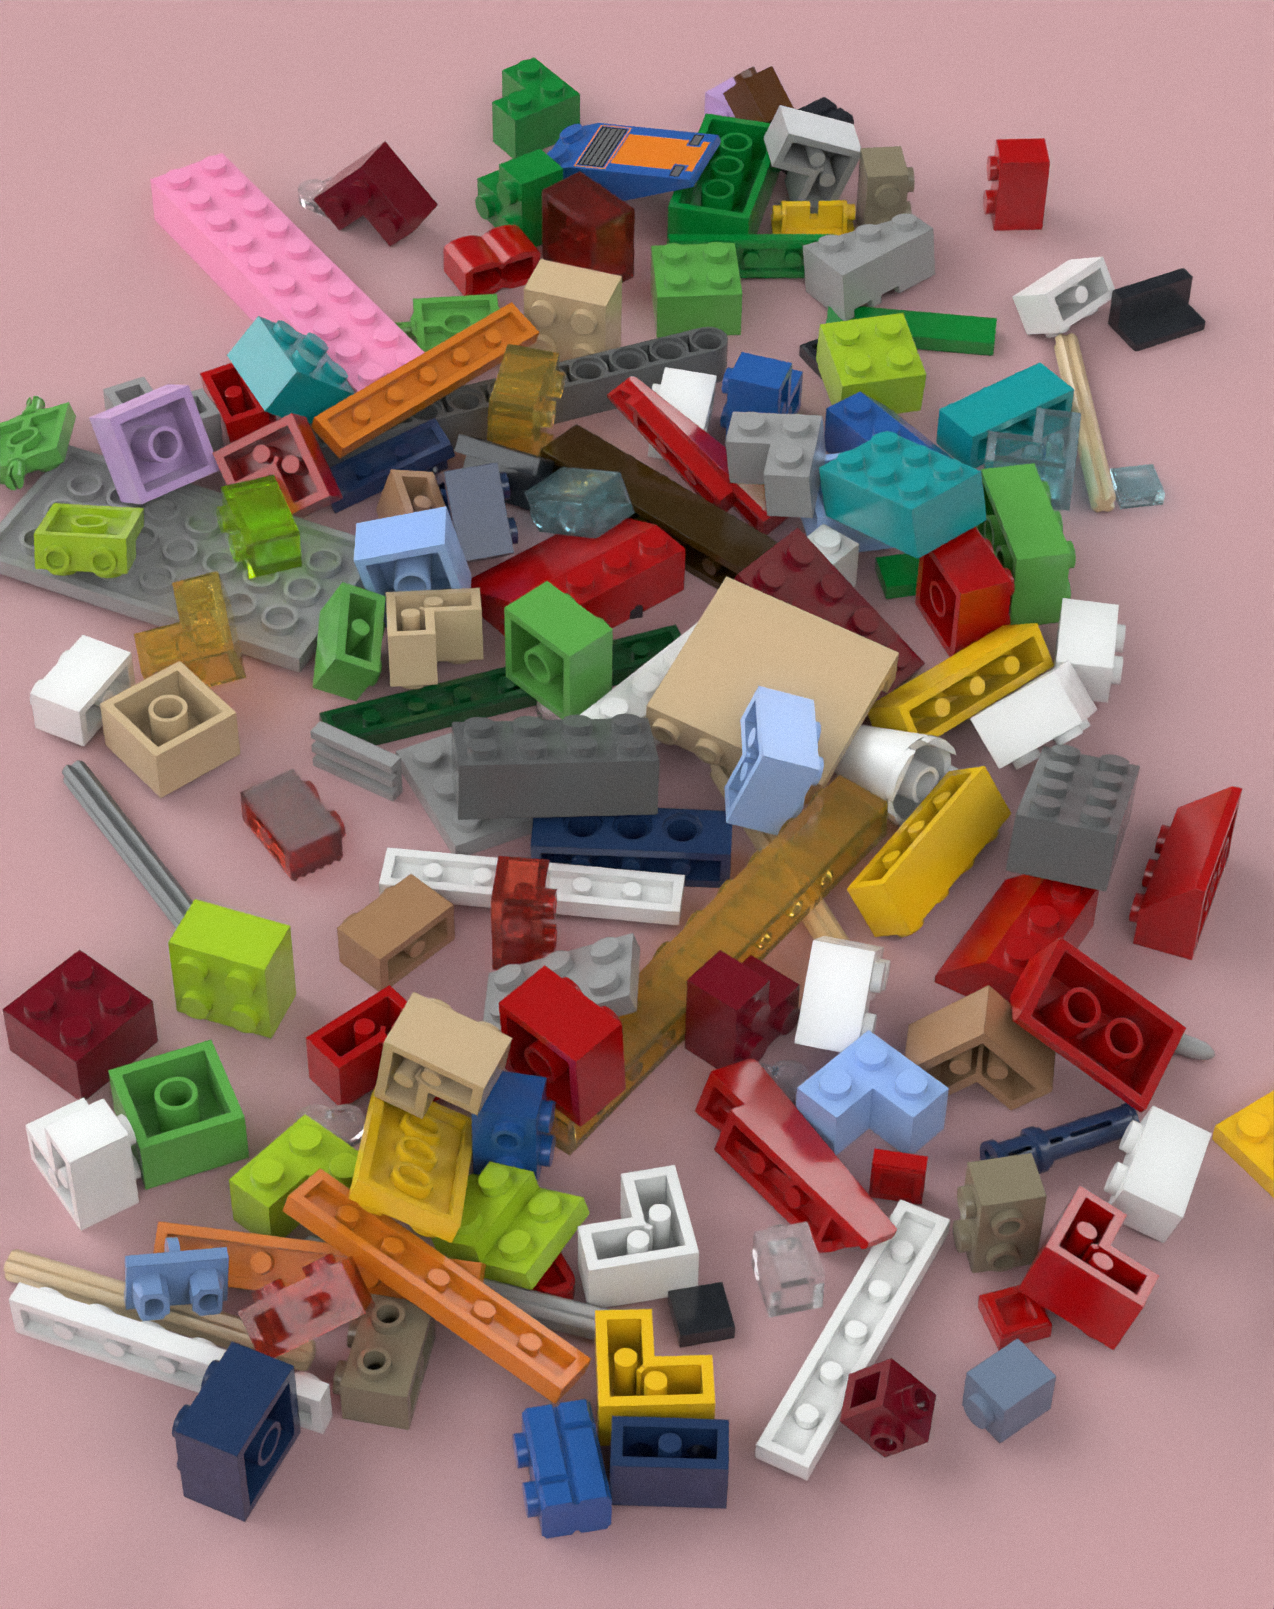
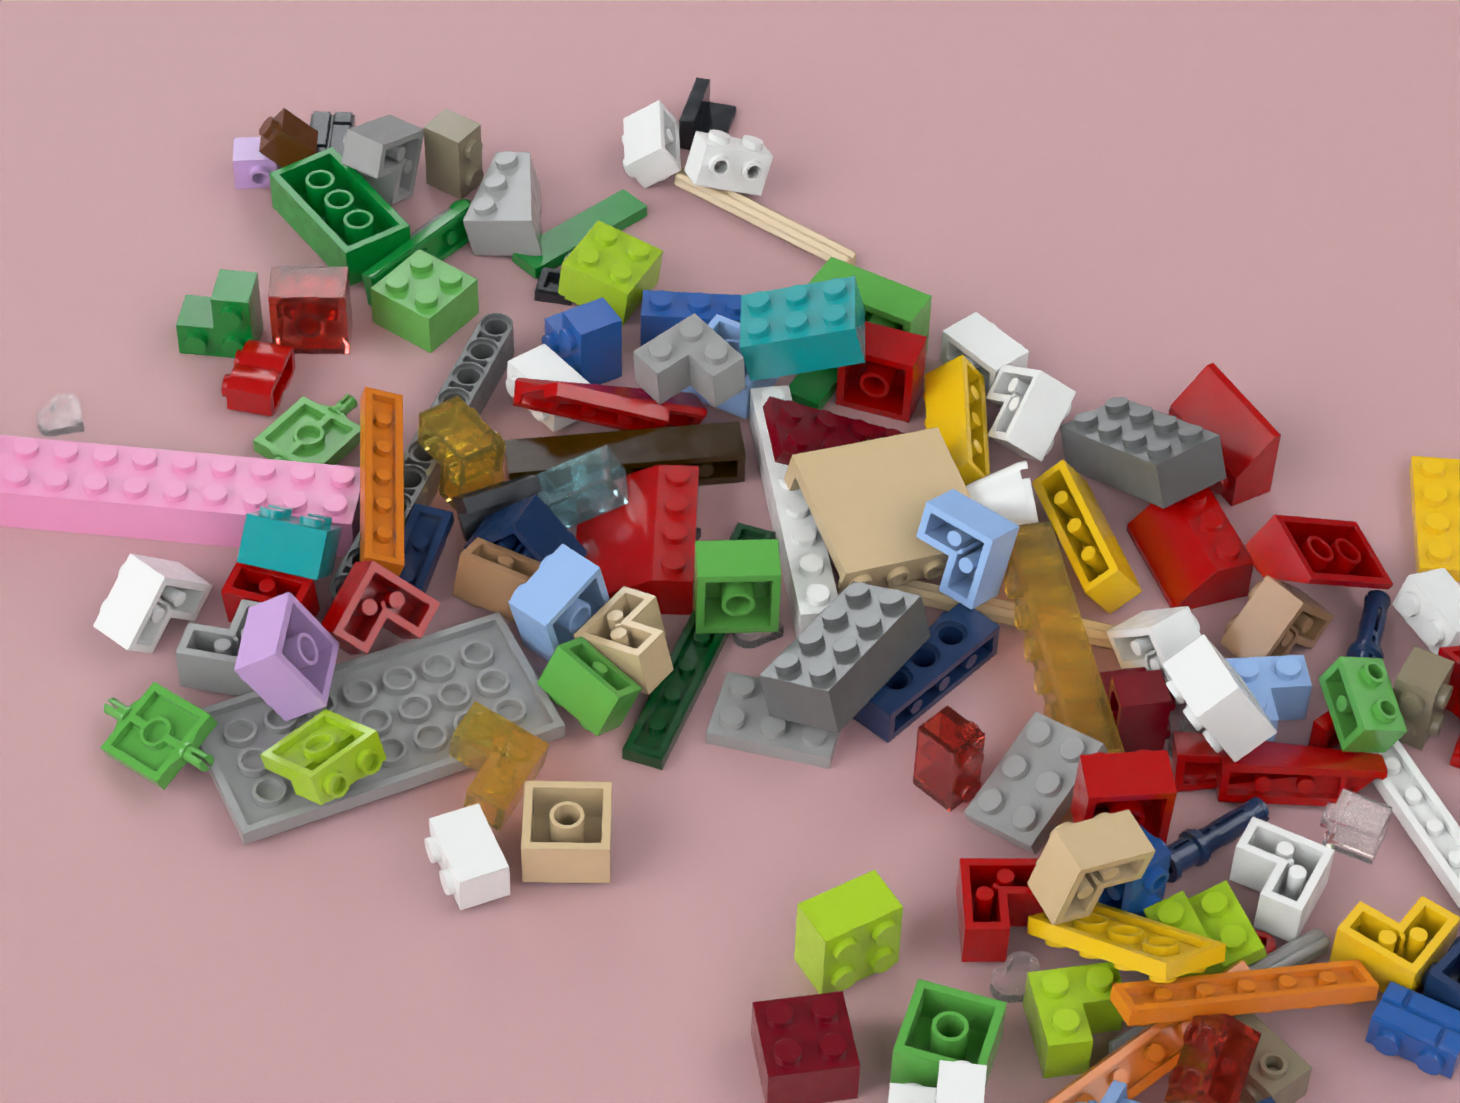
camera: 50 degrees left, 0 degrees up
axle [62,760,193,929] -> none
clear neon green brick [216,475,302,579] -> none
clear red brick [240,769,346,881] -> none
light grey tile [310,721,403,801] -> none
dark red brick [313,141,438,247] -> none
medium nougat brick [337,874,455,991] -> none
white plate [379,847,685,926] -> none
green brick [492,57,580,159] -> none
tan brick [524,259,622,364] -> none
slope [547,123,721,213] -> none
black tile [668,1282,735,1347] -> none
yellow hinge [771,200,856,235] -> none
teal brick [936,362,1074,468] -> none
red brick [983,138,1050,231] -> none
clear light blue brick [984,408,1081,511] -> none
clear light blue tile [1110,464,1165,509] -> none
none -> white brick [93,553,213,654]
none -> white brick [684,130,773,196]
none -> white brick [1162,634,1277,762]
none -> dark blue pin [1167,797,1269,883]
none -> bright green brick [1318,656,1407,753]

